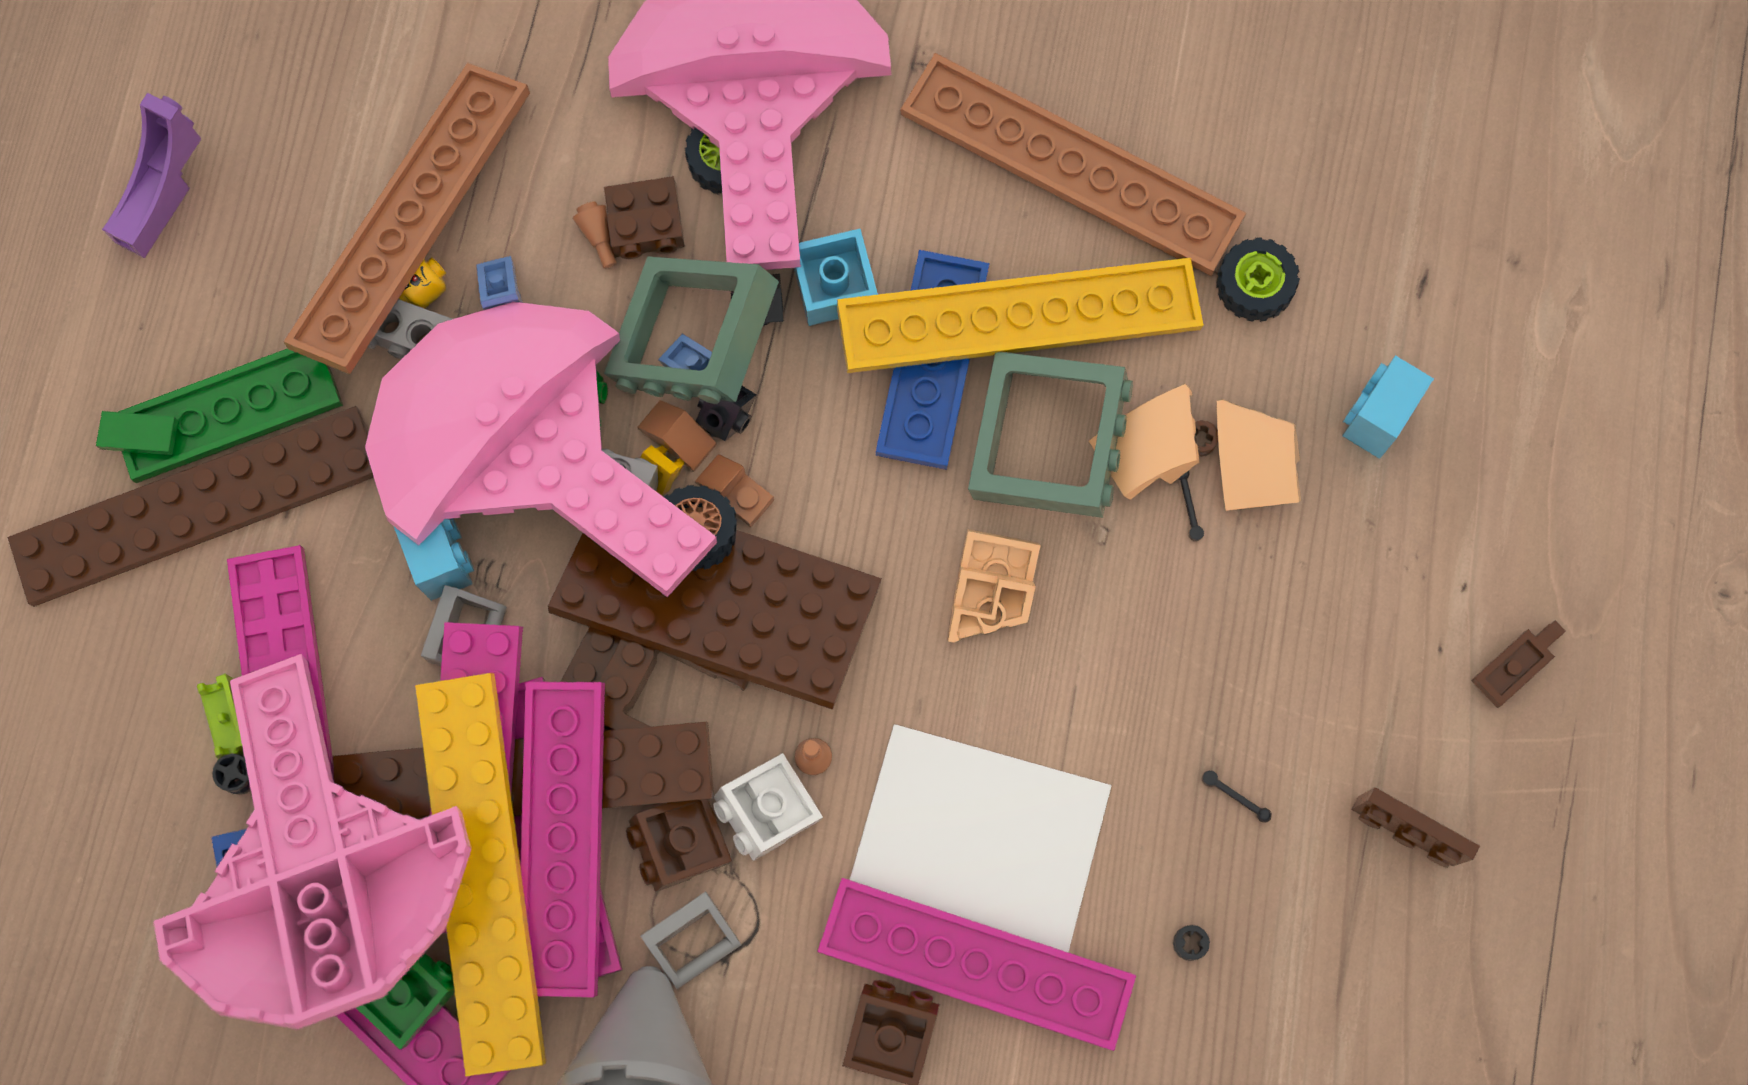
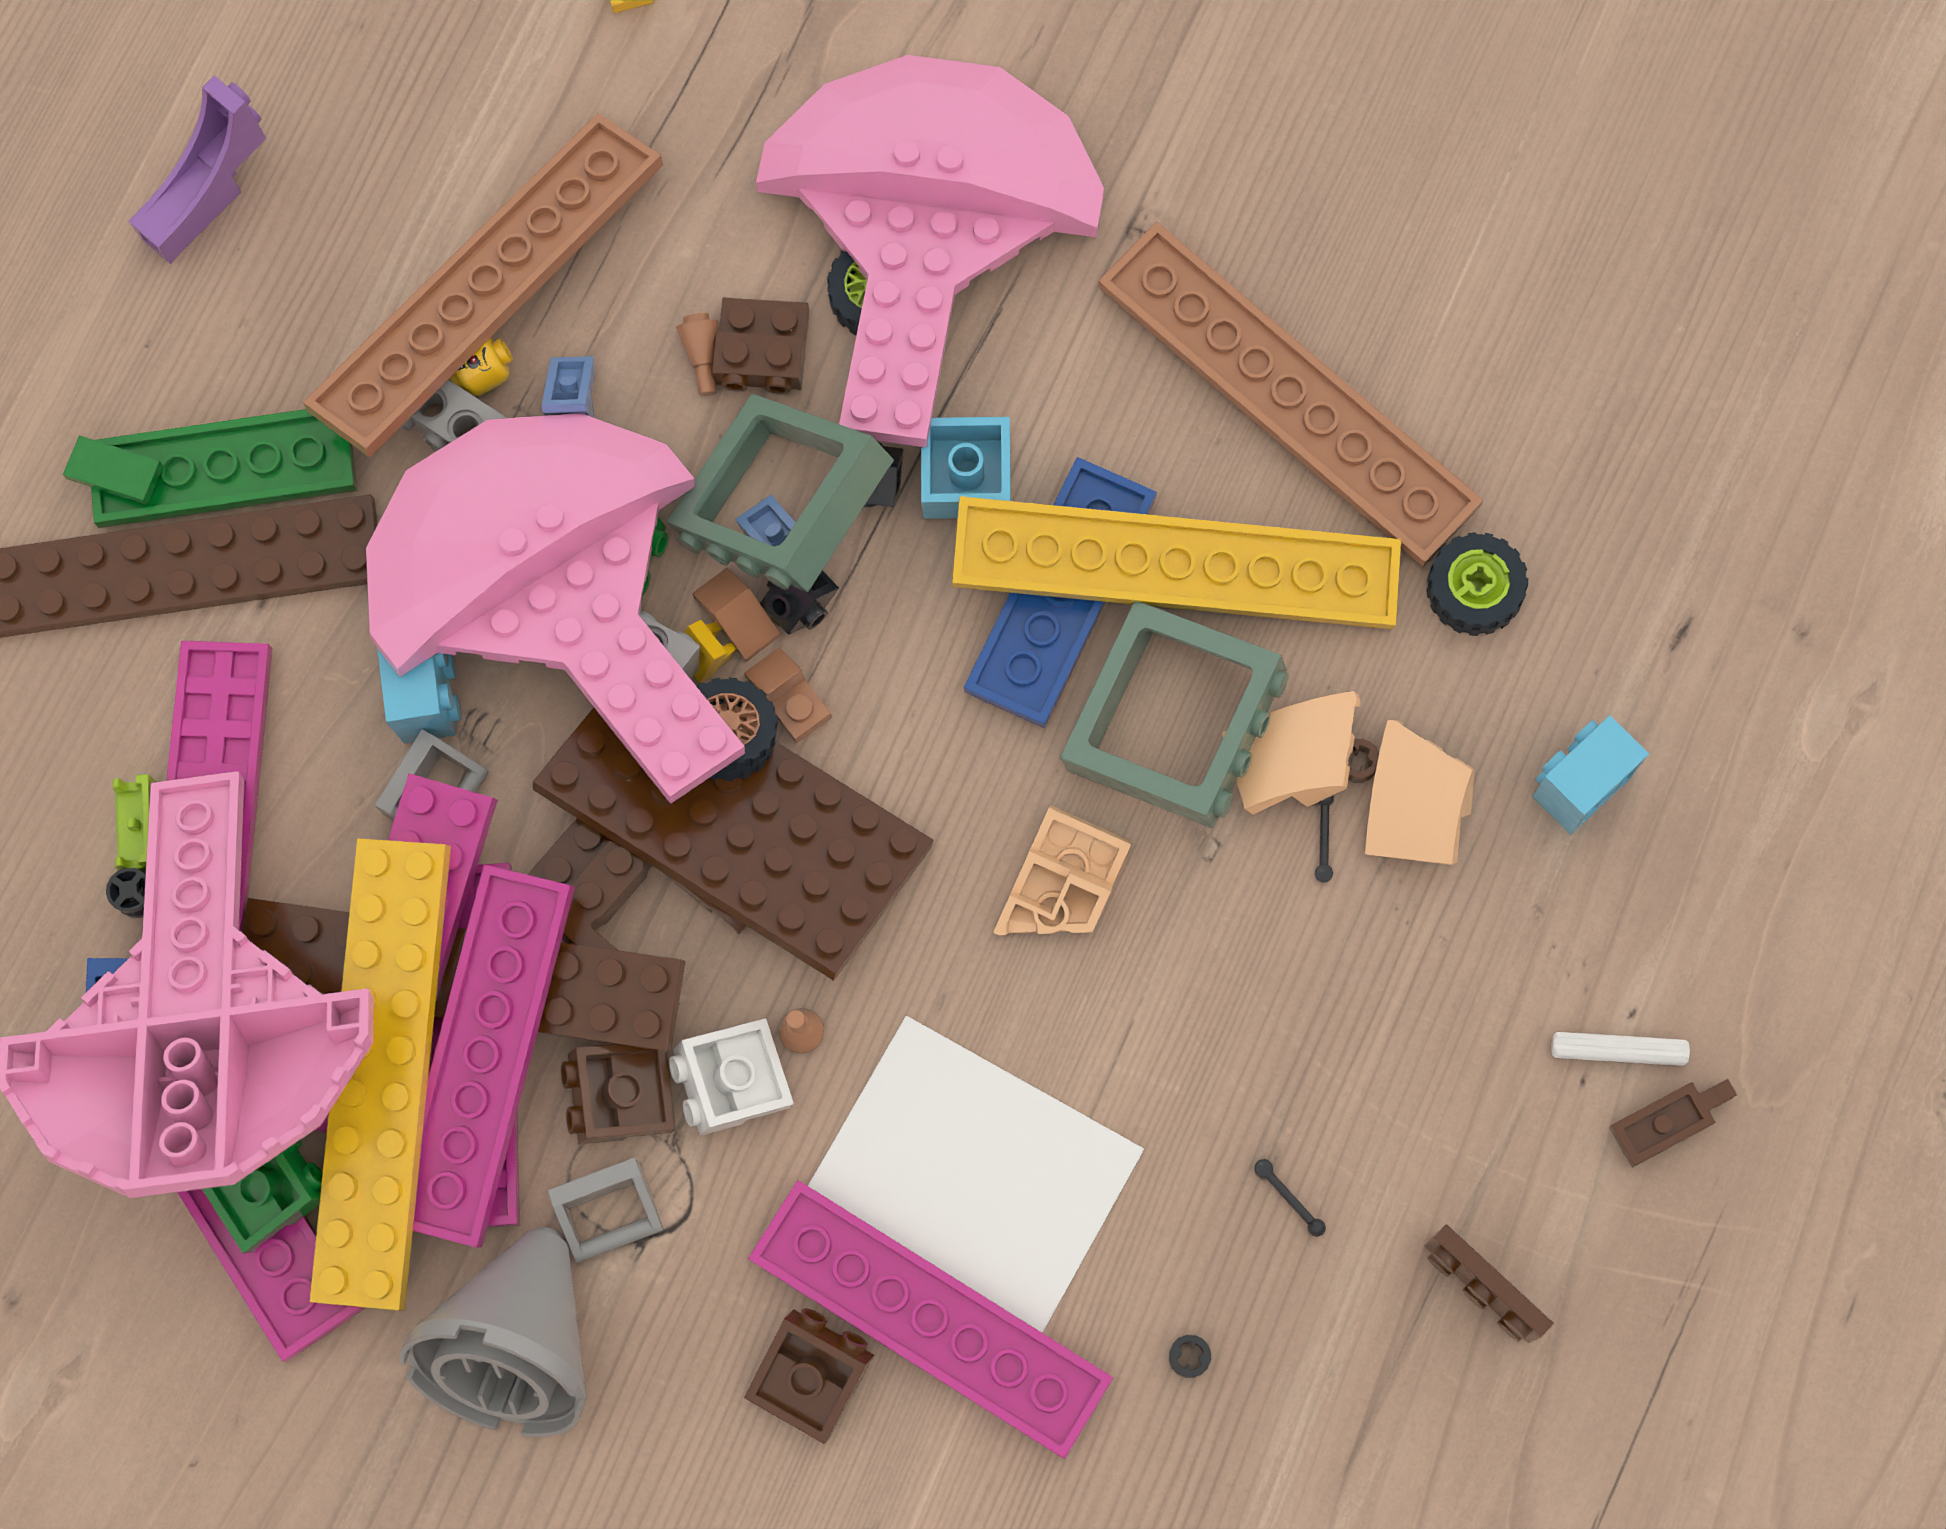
camera: 20 degrees right, 0 degrees up
none -> white axle [1551,1032,1690,1066]

